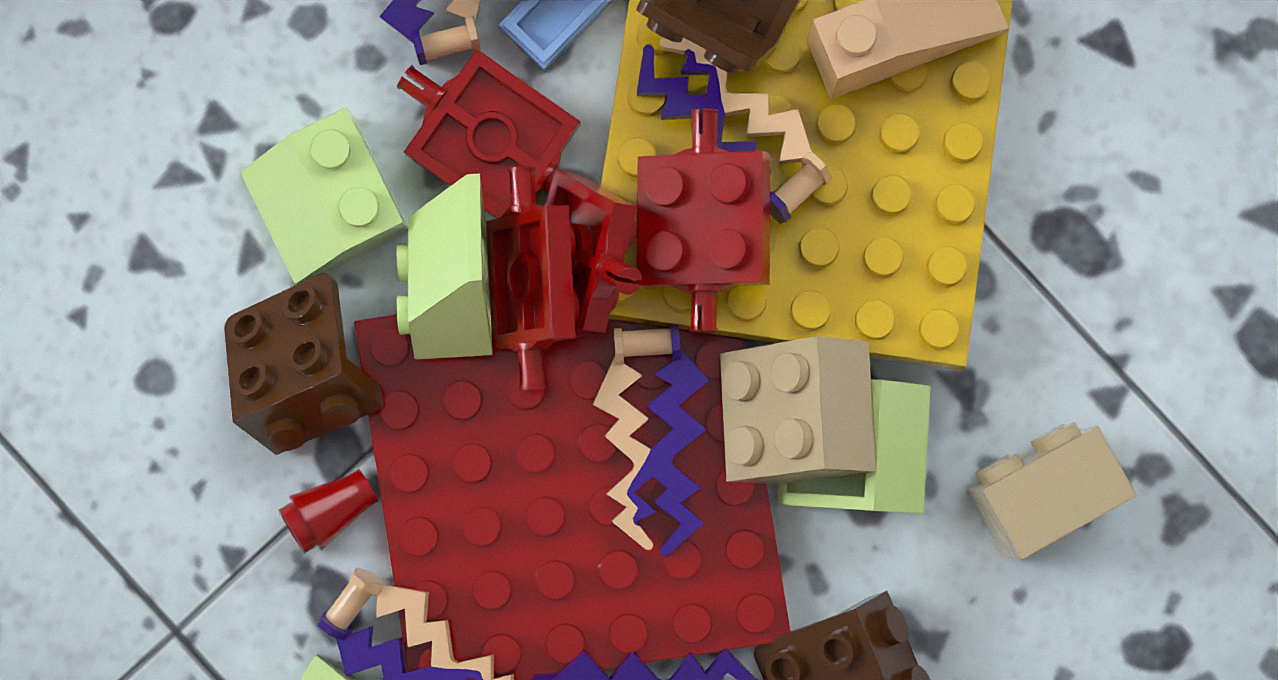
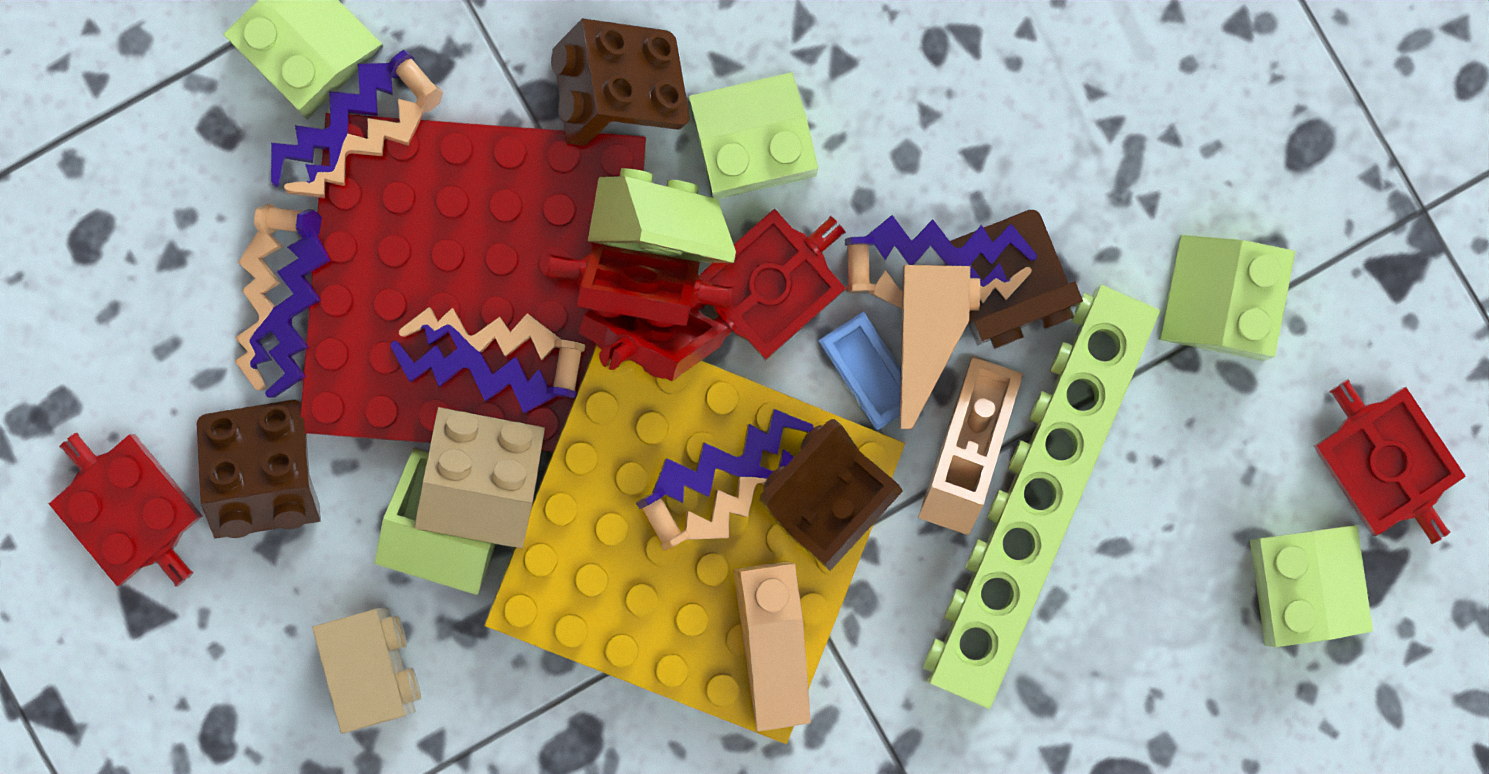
camera: 95 degrees right, 0 degrees up
red cone [278,469,378,554] -> none
red plate [636,108,770,333] -> none

